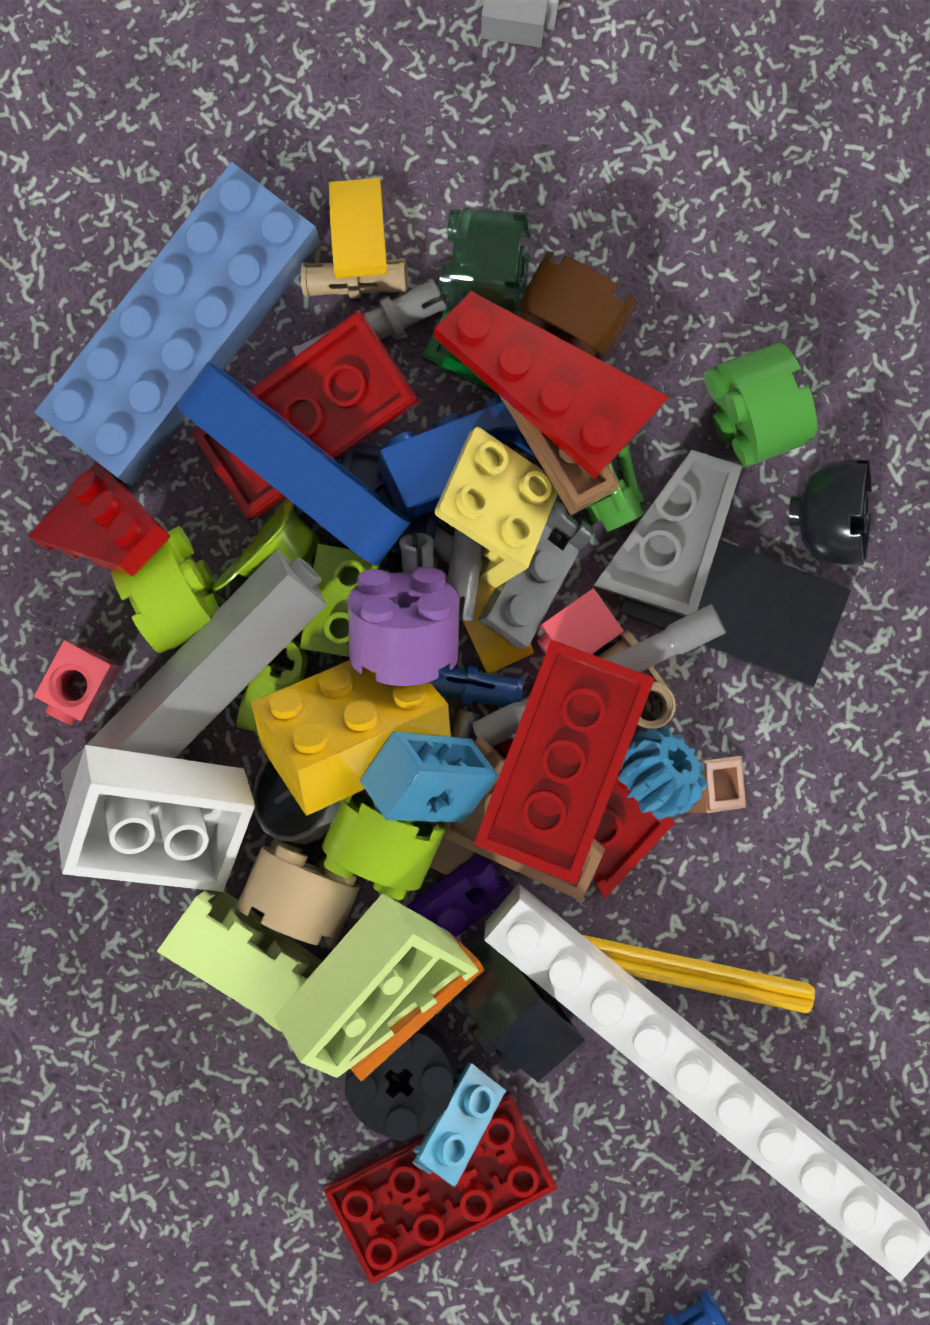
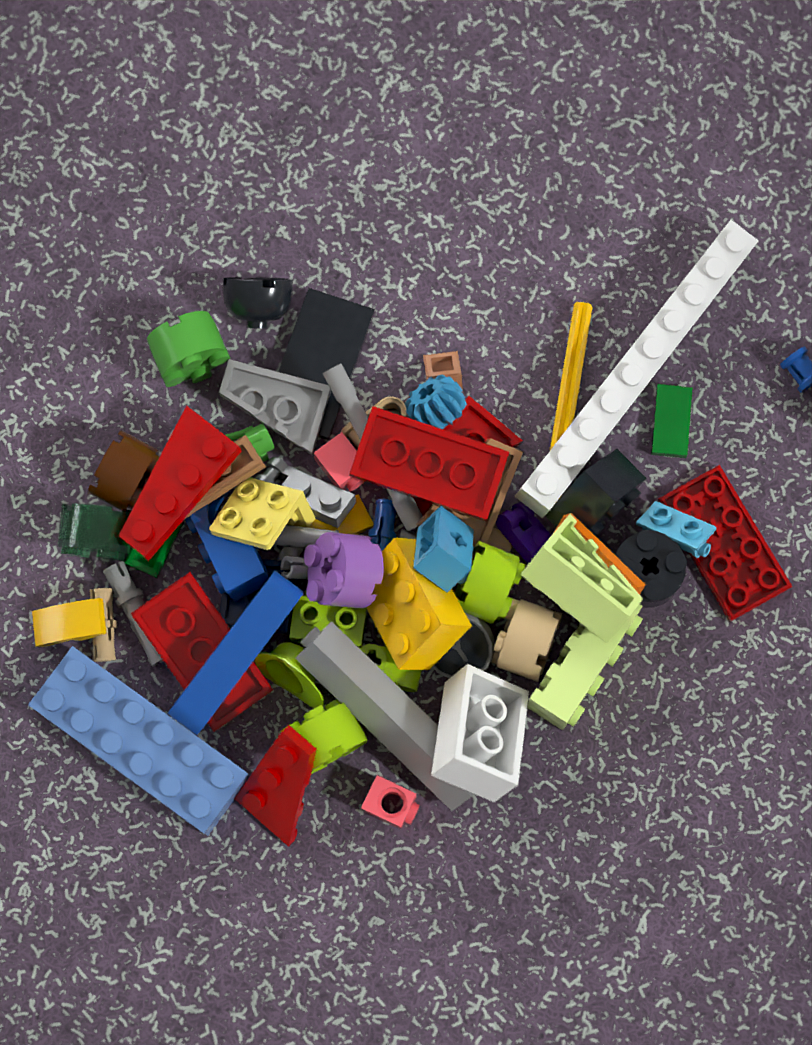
camera: 90 degrees left, 10 degrees down
none -> green tile [651,384,693,458]

